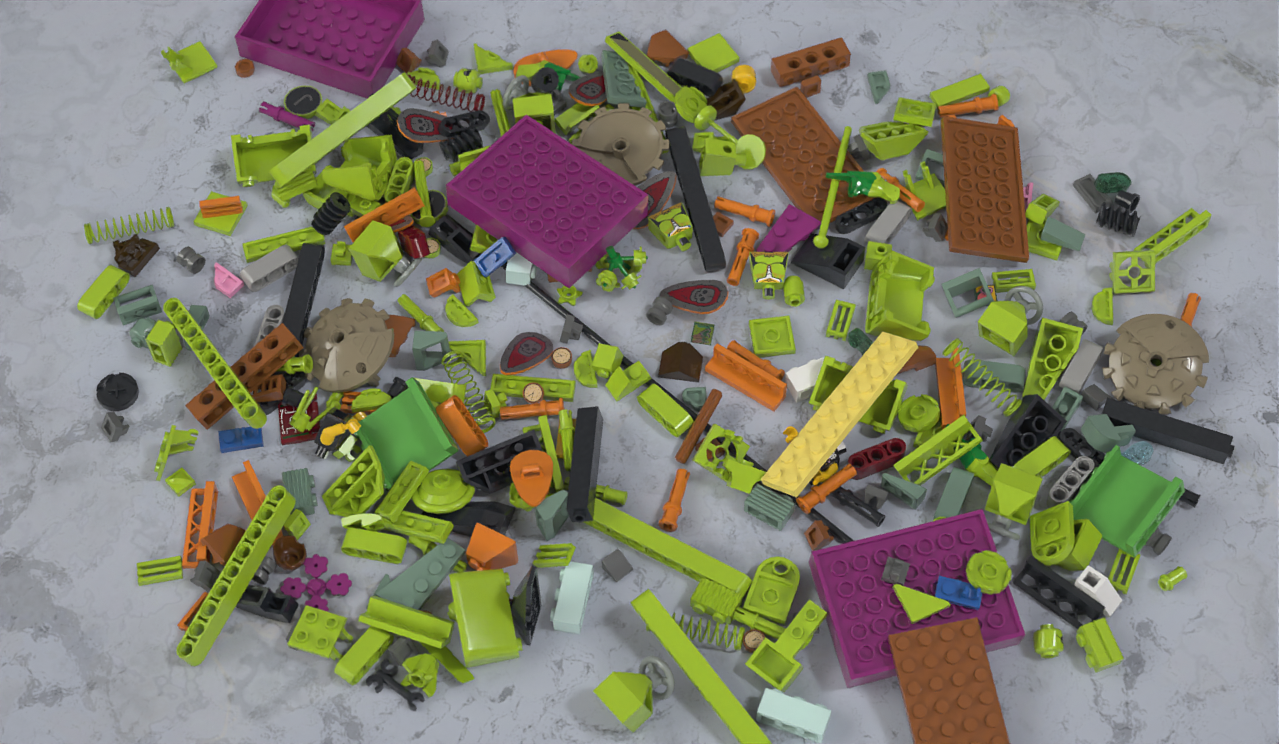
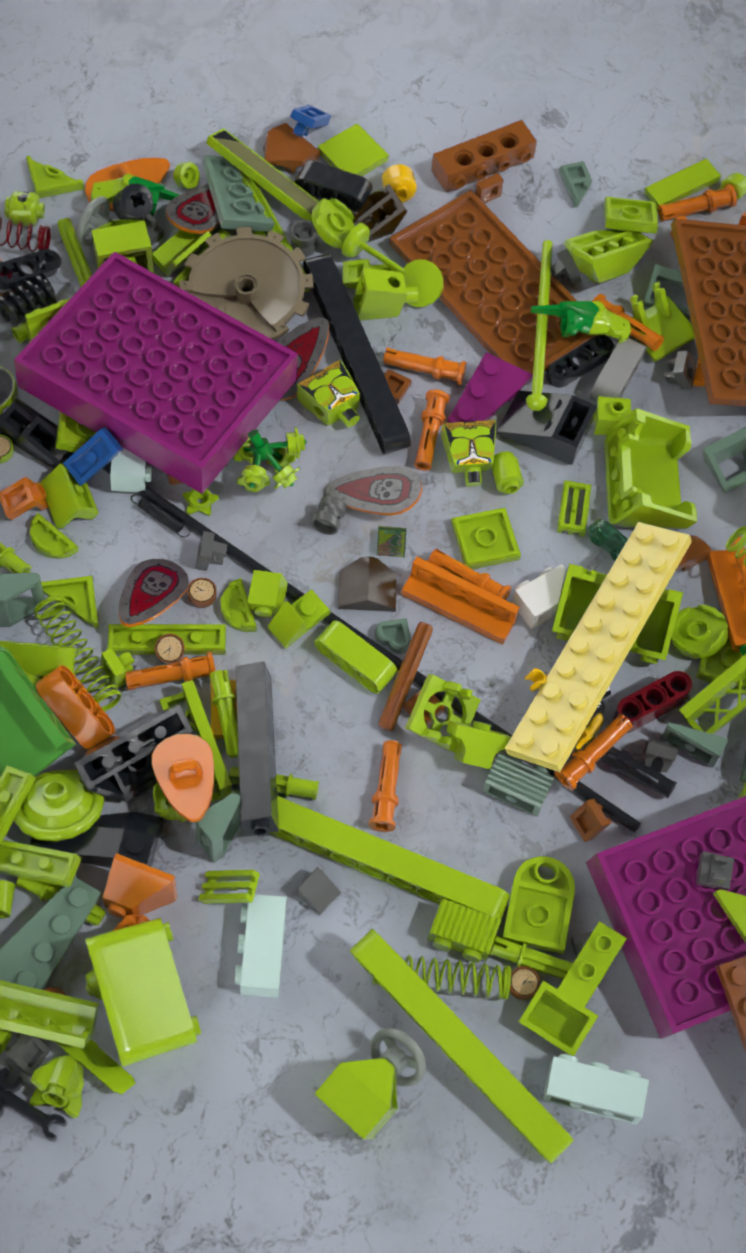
camera: 15 degrees left, 5 degrees up
black wedge [509,566,542,646] -> none
none -> black piece [131,494,191,538]
none -> blue plate [290,105,332,138]

